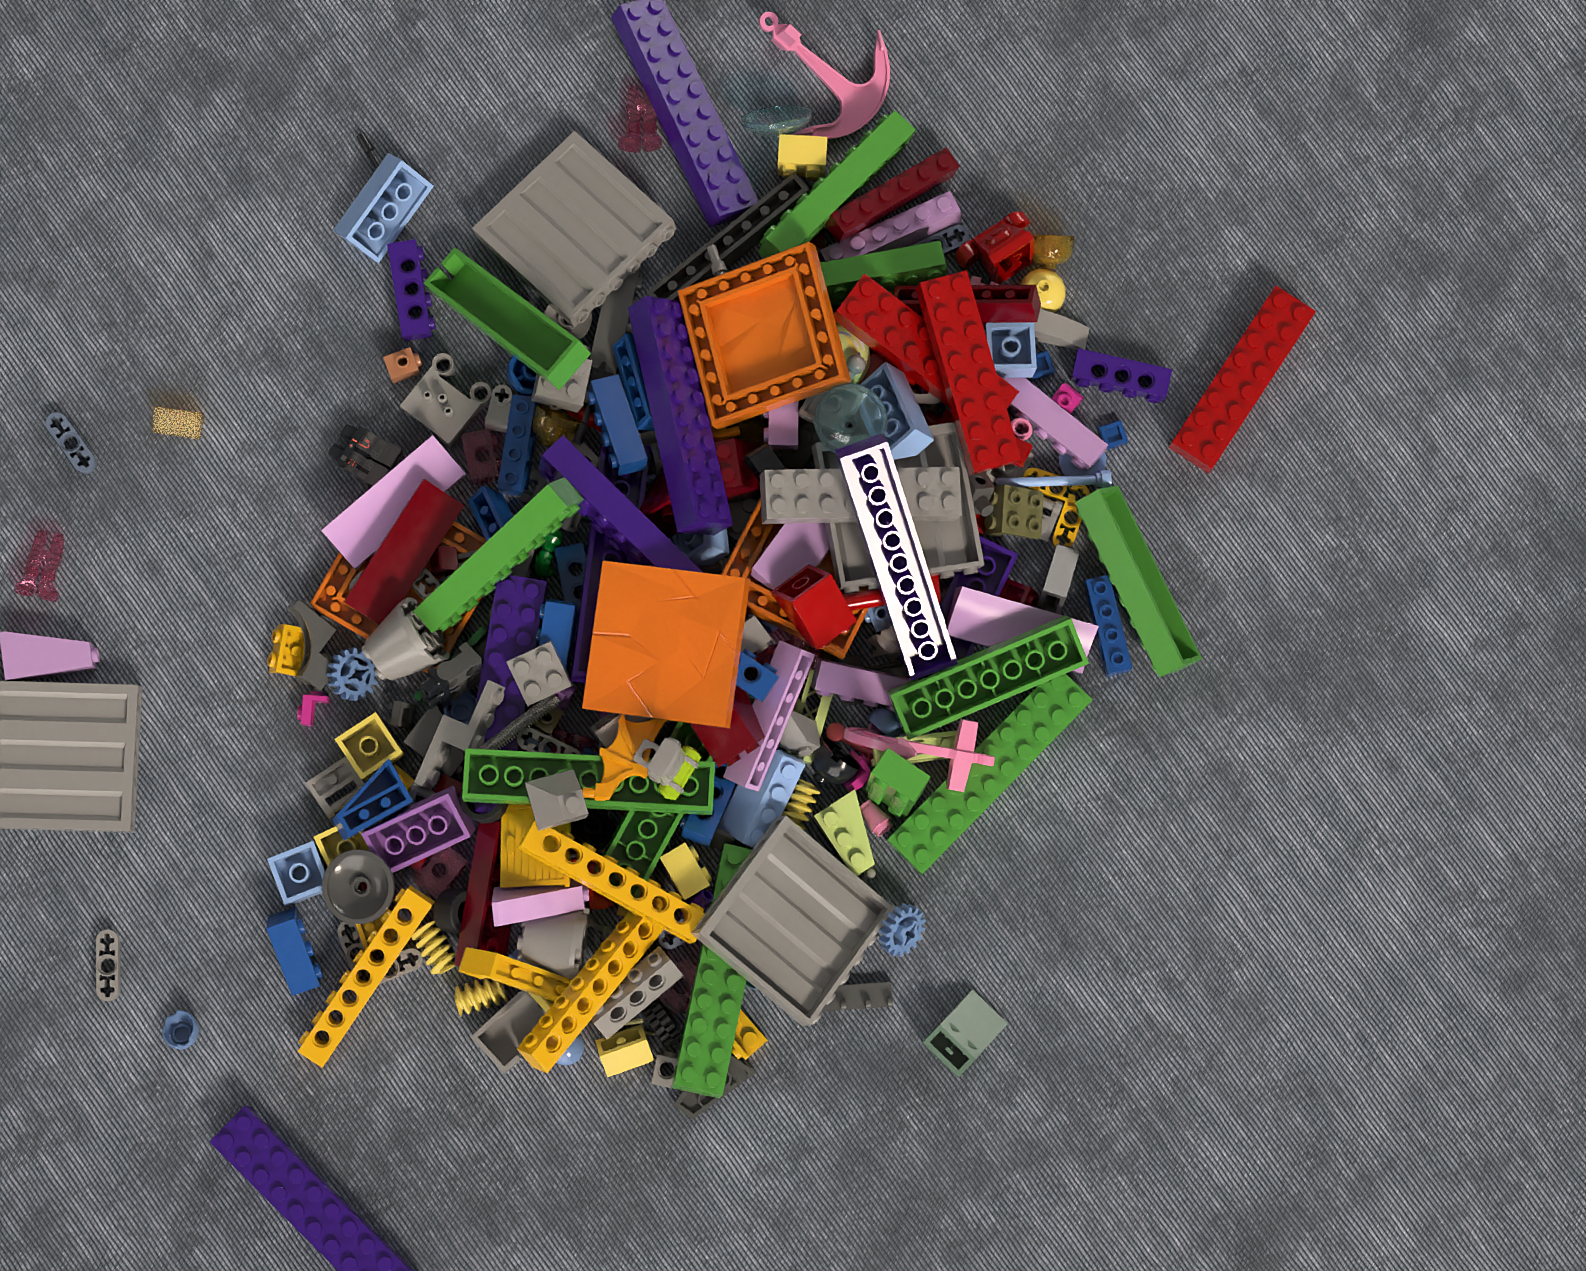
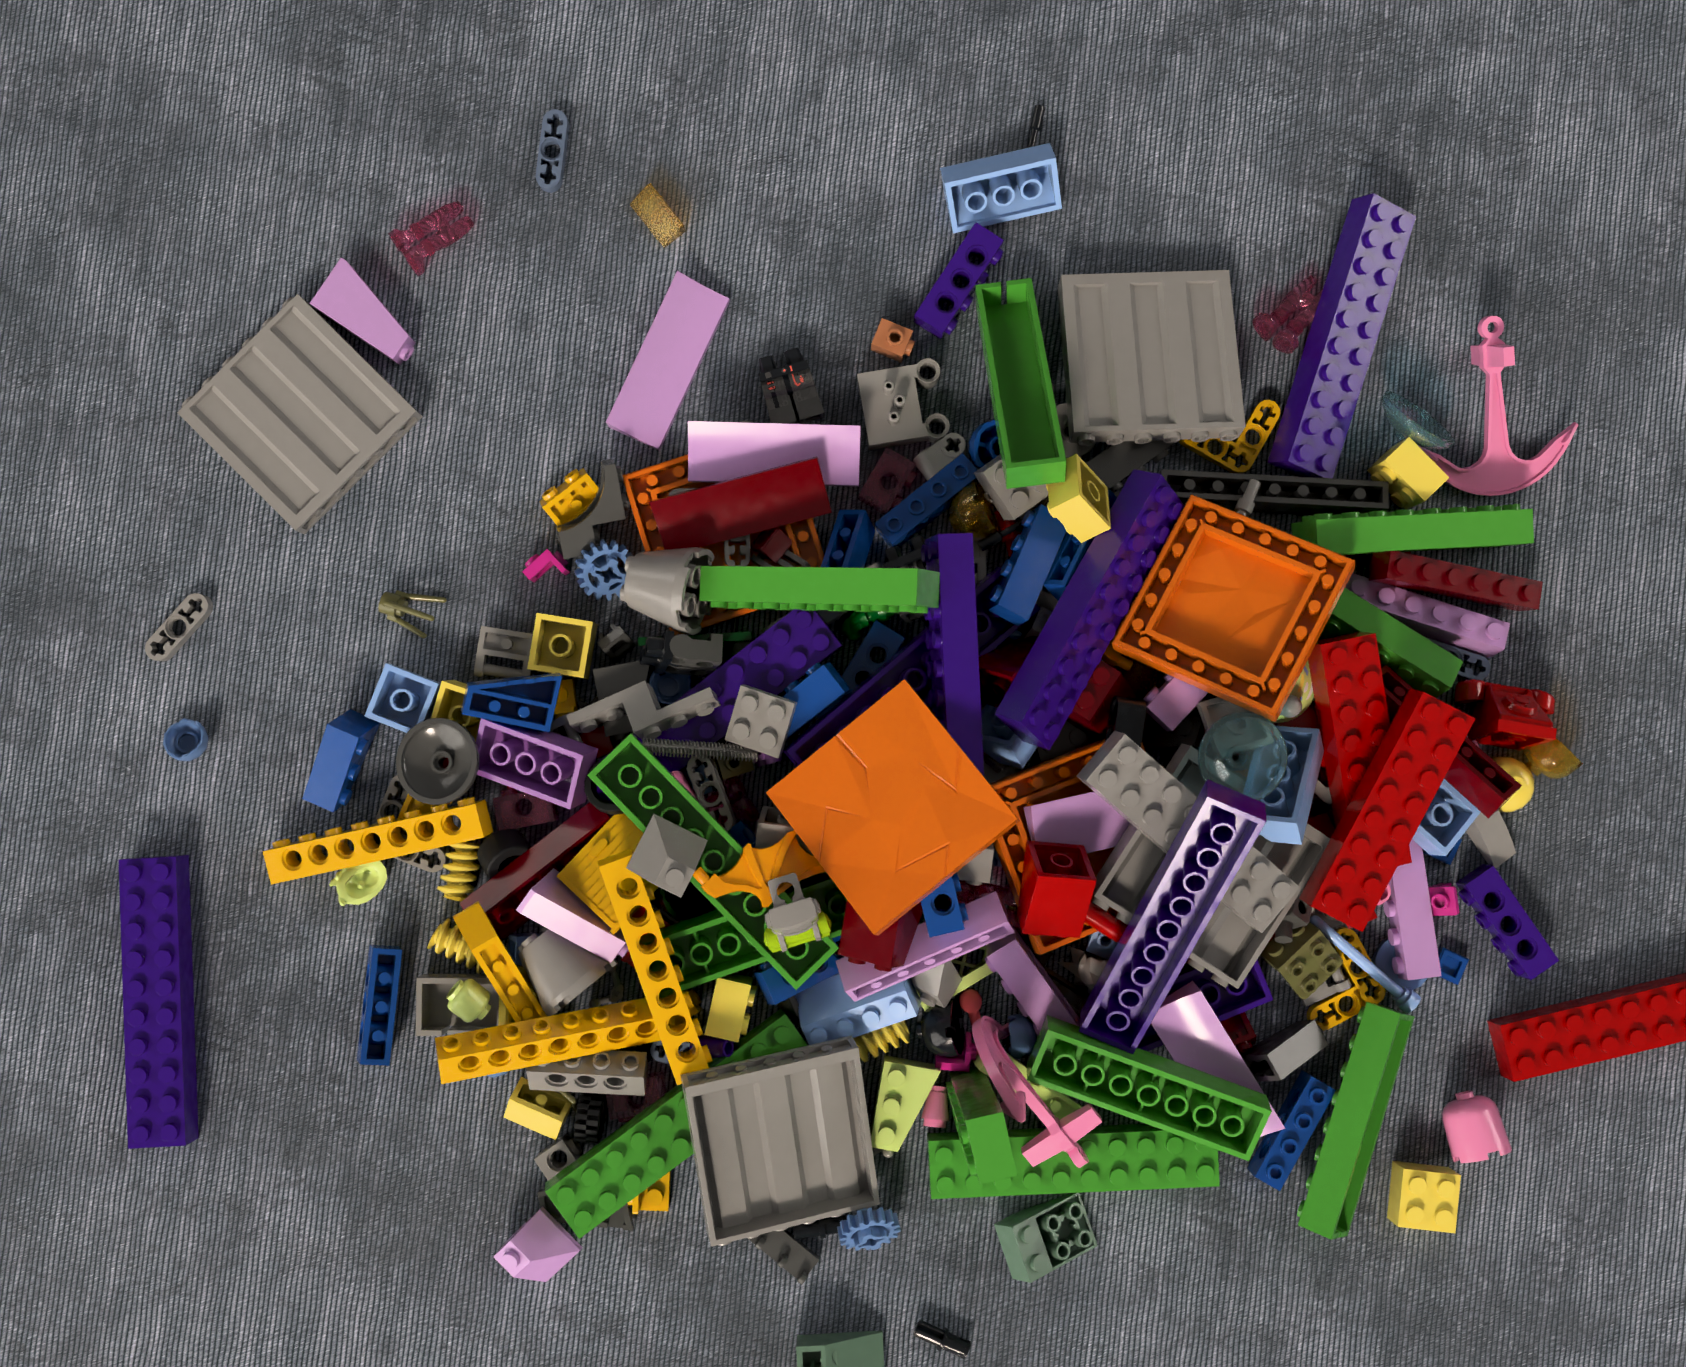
camera: 45 degrees right, 5 degrees up
none -> yellowish green hat [329,861,387,906]
none -> blue brick [357,945,402,1066]
none -> olive plant [378,590,447,639]
none -> yellowish green head [446,978,491,1023]
none -> lavender slope [493,1206,583,1282]
none -> lavender arch [606,271,730,451]
none -> black pin [793,1213,849,1241]
none -> black axle [913,1320,971,1359]
none -> sand green slope [994,1193,1098,1283]
none -> light yellow brick [1046,453,1111,543]
none -> yellow beam [1179,400,1280,474]
none -> light yellow brick [1387,1161,1461,1233]
none -> bright pink cylinder [1442,1091,1512,1163]

